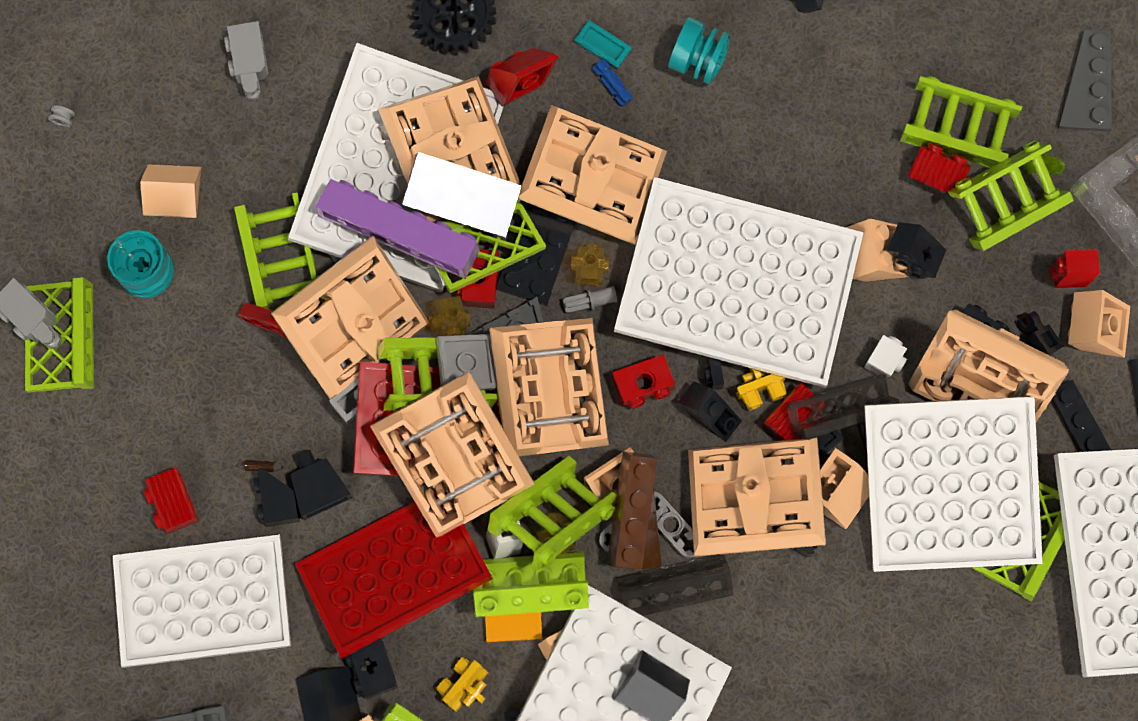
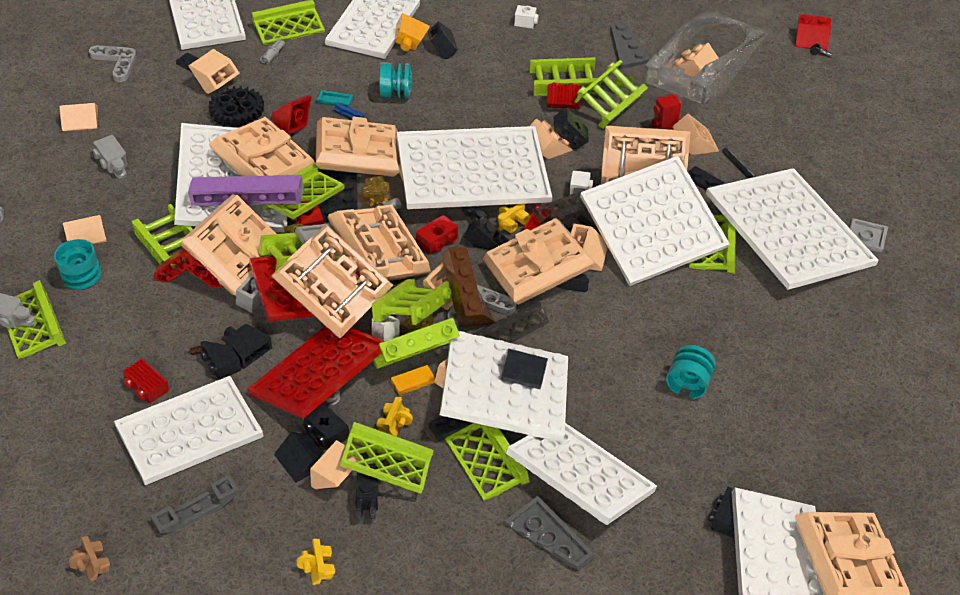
camera: 20 degrees left, 30 degrees down
tile [401,152,521,238] -> none

